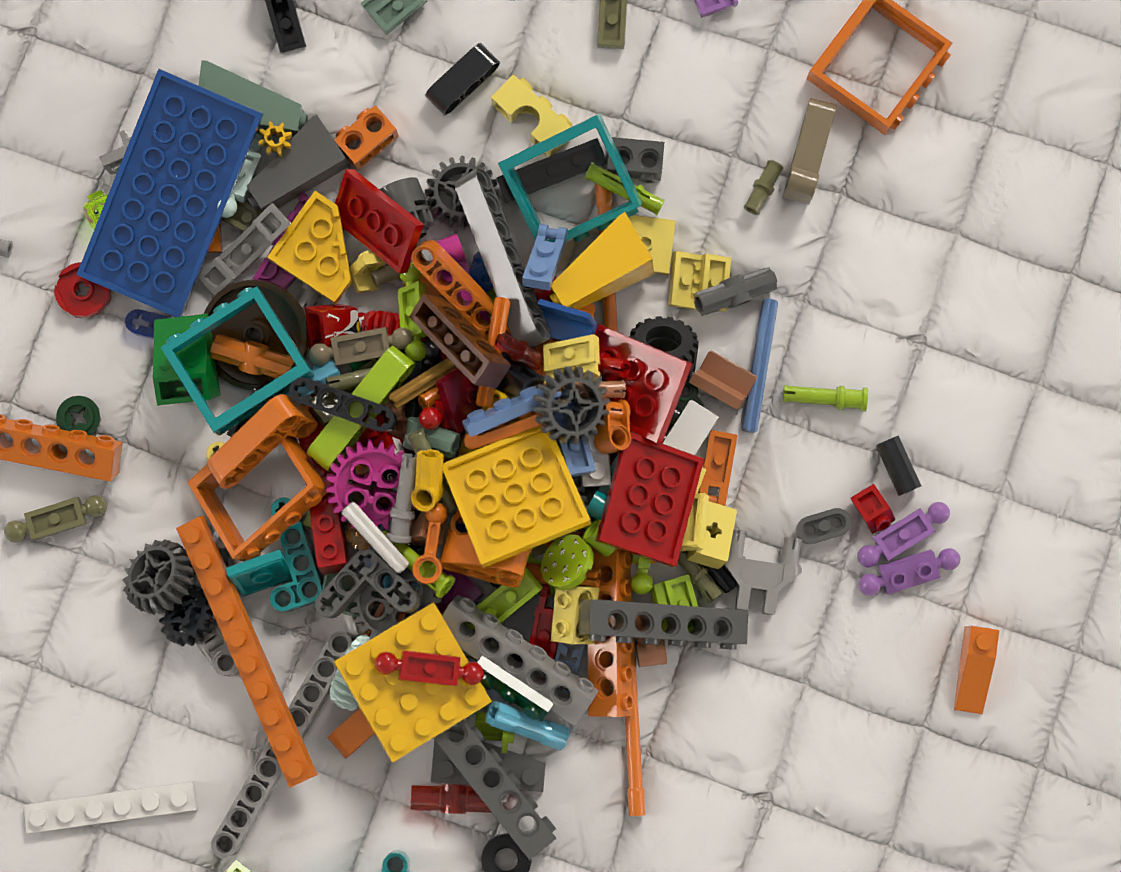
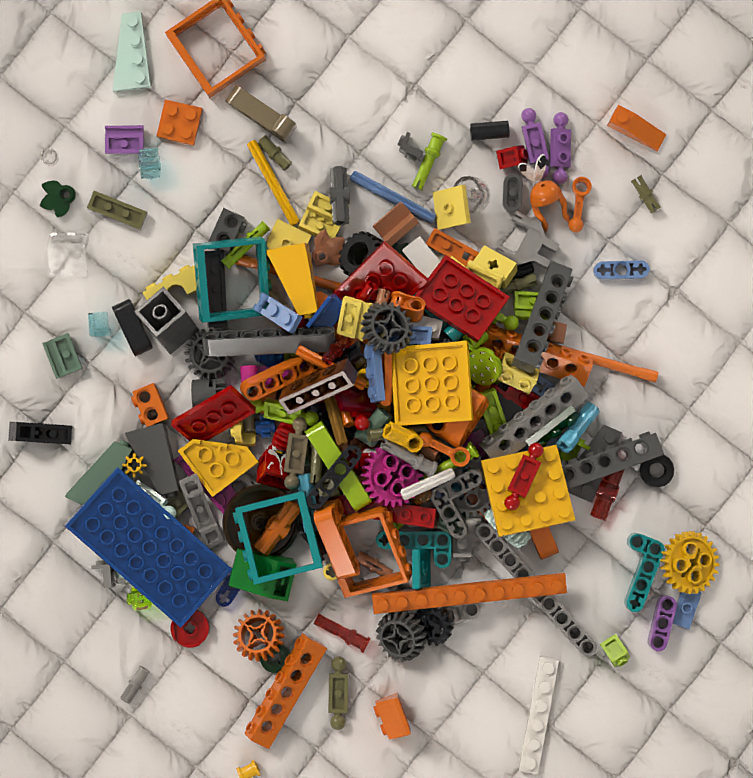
camera: 70 degrees left, 5 degrees up
none -> clear light blue panel [88,312,111,337]
none -> dark grey slope [134,286,199,355]
none -> clear light blue brick [138,148,161,180]
none -> orange plate [157,99,203,146]
none -> orange gear [233,609,285,662]
none -> yellow axle [247,140,299,226]
none -> blue gear [255,415,276,438]
none -> nougat plate [312,230,345,266]
none -> clear red pin [313,613,371,653]
none -> nougat pin [356,551,394,576]
none -> orange slope [373,693,411,740]
none -> dark grey bracket [397,132,423,162]
none -> light yellow plate [432,185,471,230]
none -> light grey bracket [452,534,472,561]
none -> clear cylinder [454,176,491,214]
none -> orange hair [518,154,570,232]
none -> orange piece [568,177,592,233]
none -> medium blue beam [593,260,650,280]
none -> olive pin [631,175,661,214]

